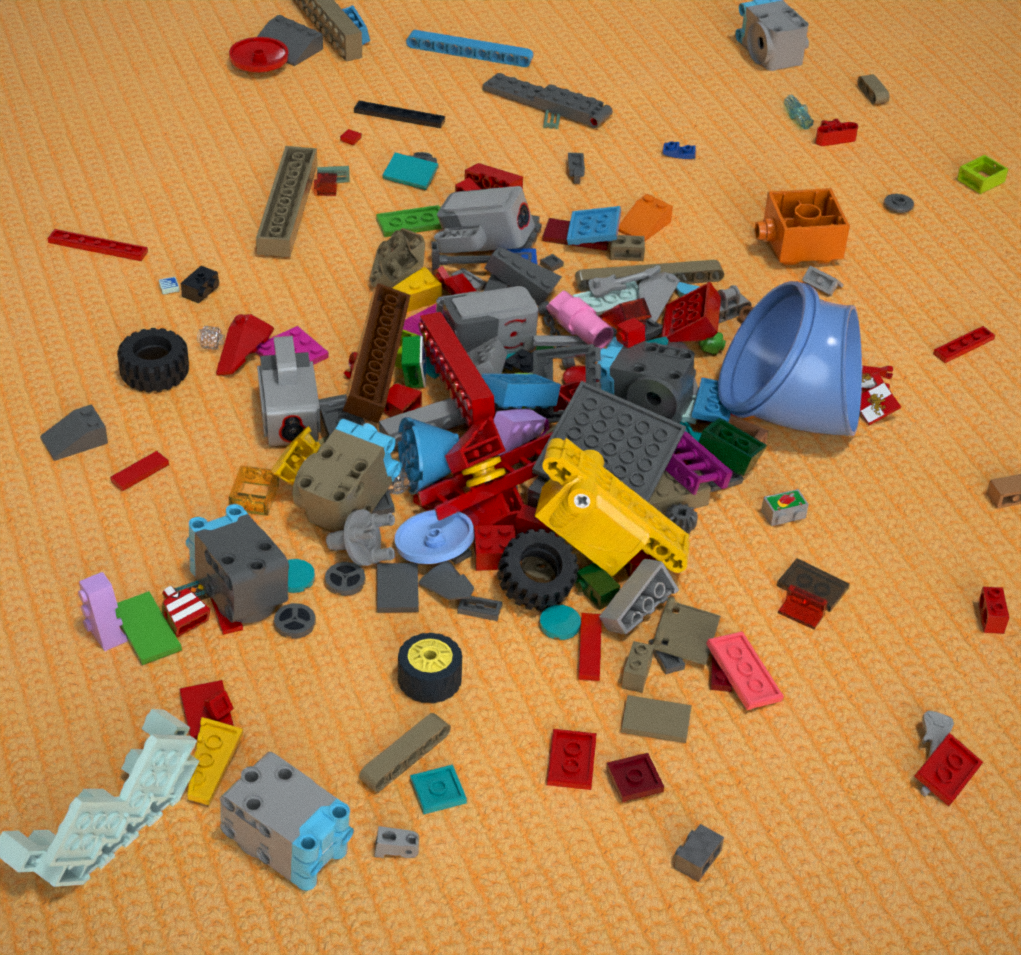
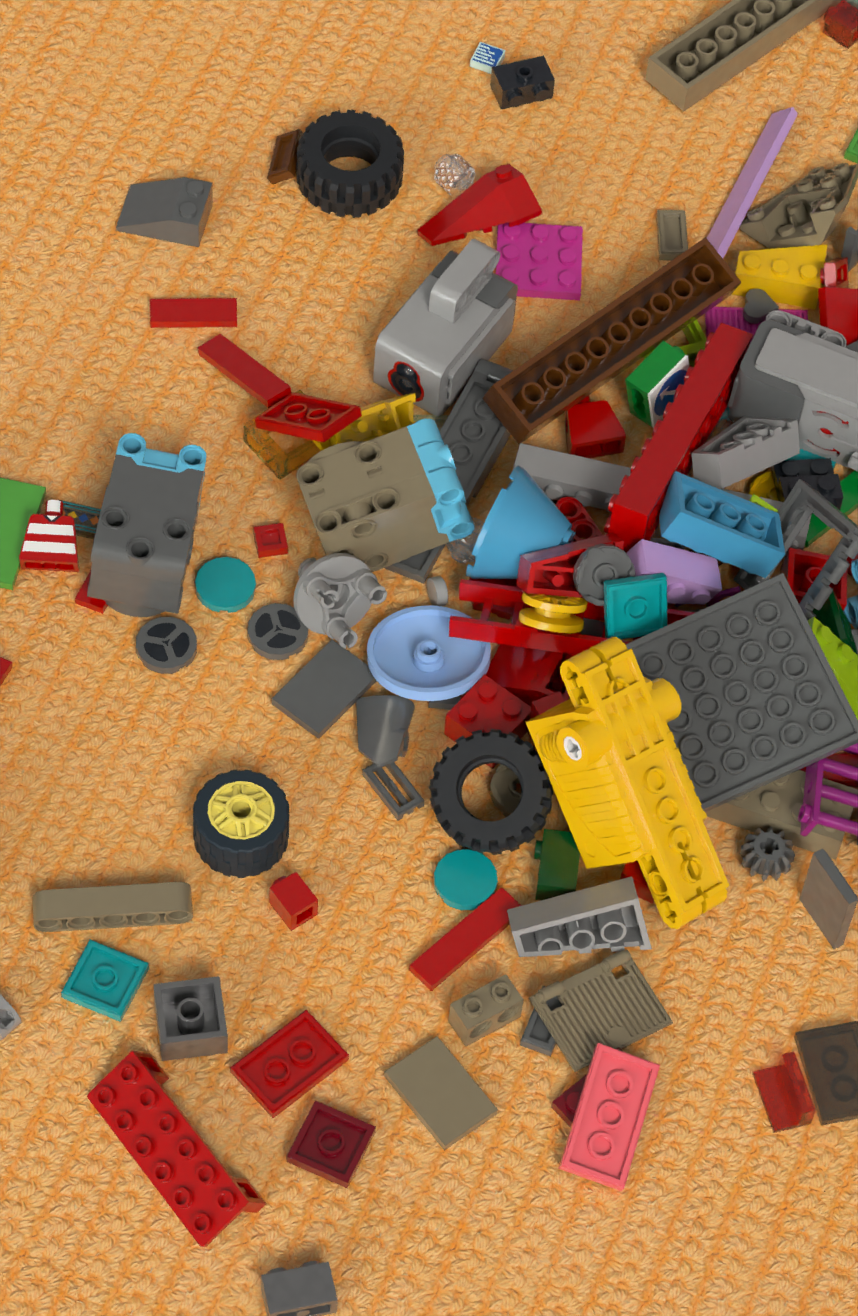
camera: 40 degrees right, 15 degrees up
none -> red bracket [87,1050,266,1247]
none -> flat silver brick [153,976,228,1061]
none -> red tile [197,334,292,408]
none -> red tile [253,523,288,558]
none -> red tile [255,392,362,443]
none -> reddish brown tile [267,129,303,184]
none -> red brick [269,872,318,931]
none -> light grey tile [427,576,448,606]
none -> dark grey tile [573,544,635,606]
none -> teal tile [604,573,668,640]
none -> dark tan tile [656,210,688,260]
none -> lavender tile [707,107,798,258]
none -> dark grey tile [743,289,779,324]
none -> dark grey tile [800,849,858,949]

